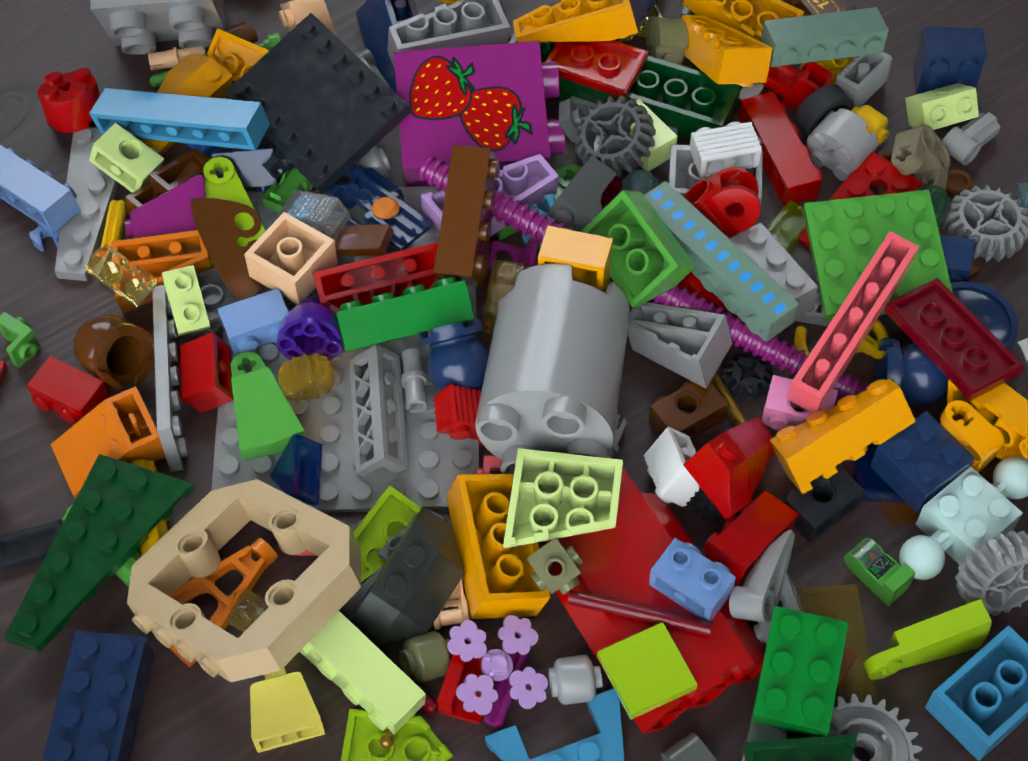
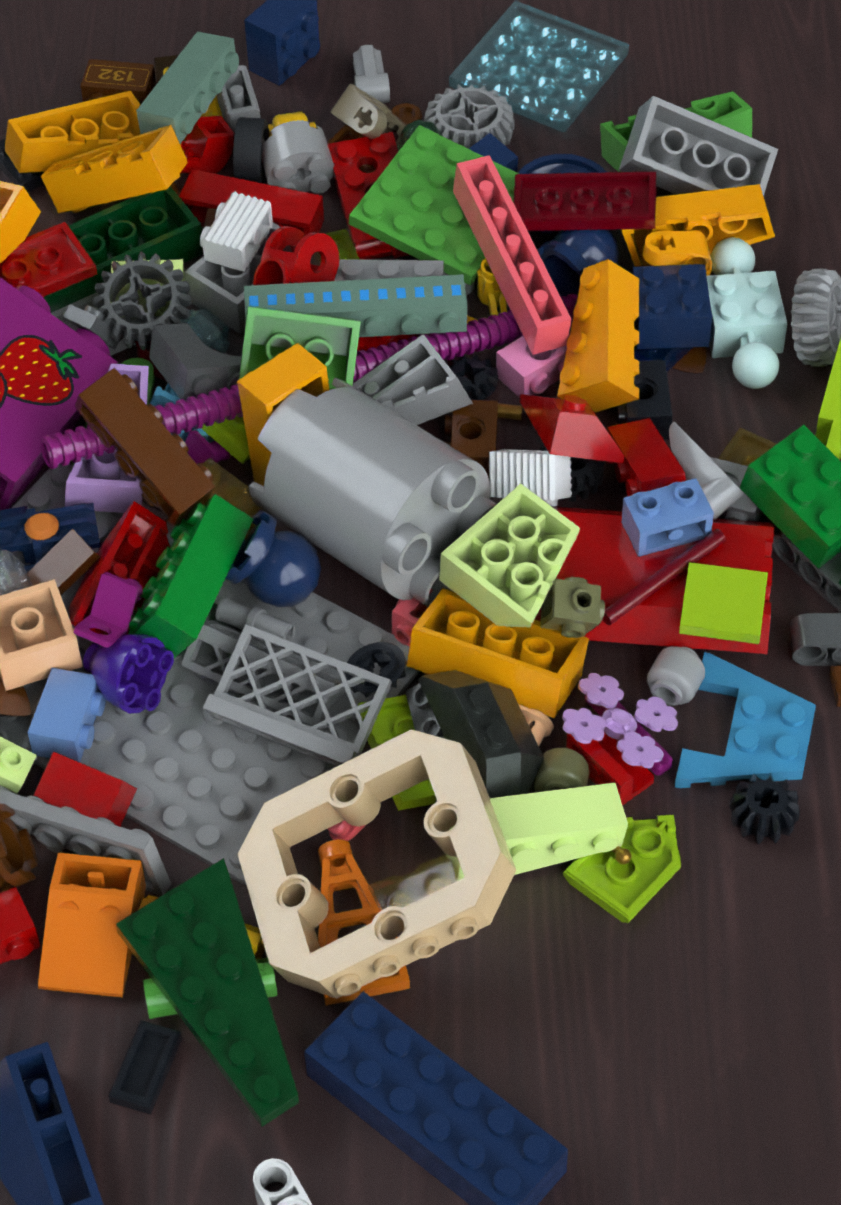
camera: 55 degrees left, 5 degrees down
bright green piece [231,351,307,461] -> none
light yellow torso [250,667,325,753] -> none
clear blue slope [269,433,323,506] -> none
clear yellow gear [278,353,335,403] -> none
red brick [433,384,483,445] -> none
olive brick [646,17,688,66] -> none
bright green leg [844,538,915,607] -> none
yellowish green brick [905,83,979,130] -> none
none -> magenta bracket [73,572,143,648]
none -> light grey fence [203,624,392,767]
none -> black gear [345,642,408,698]

